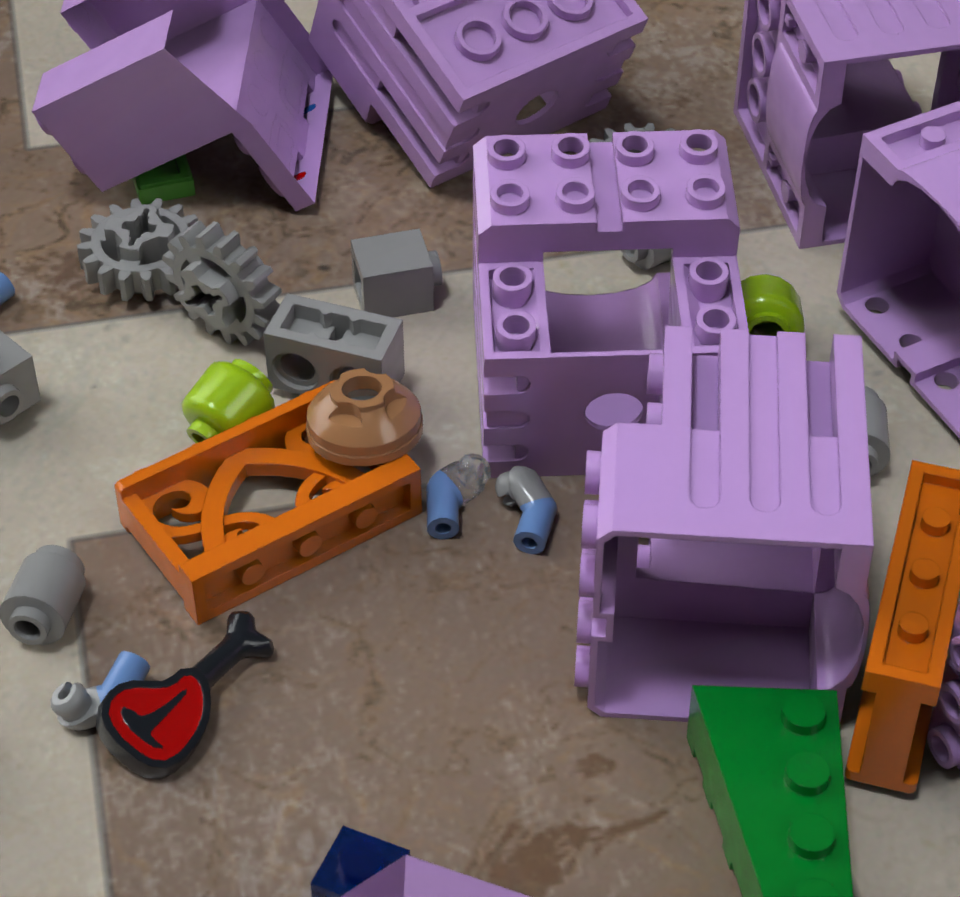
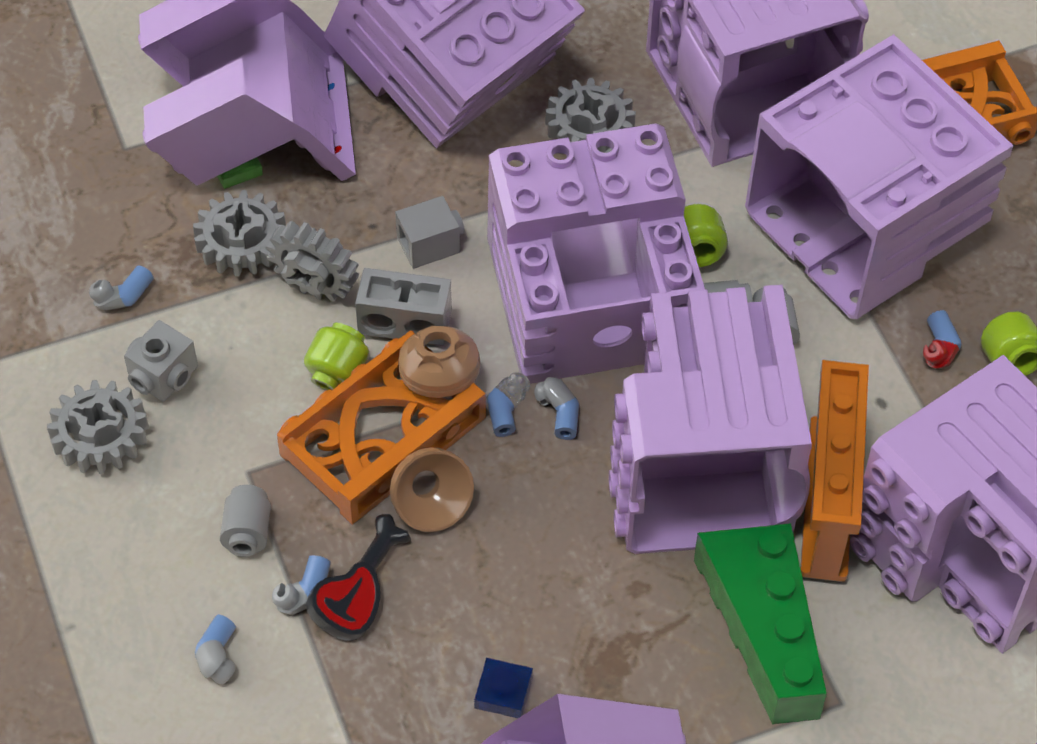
camera: 10 degrees left, 10 degrees up
none -> medium nougat piece [390,448,474,532]

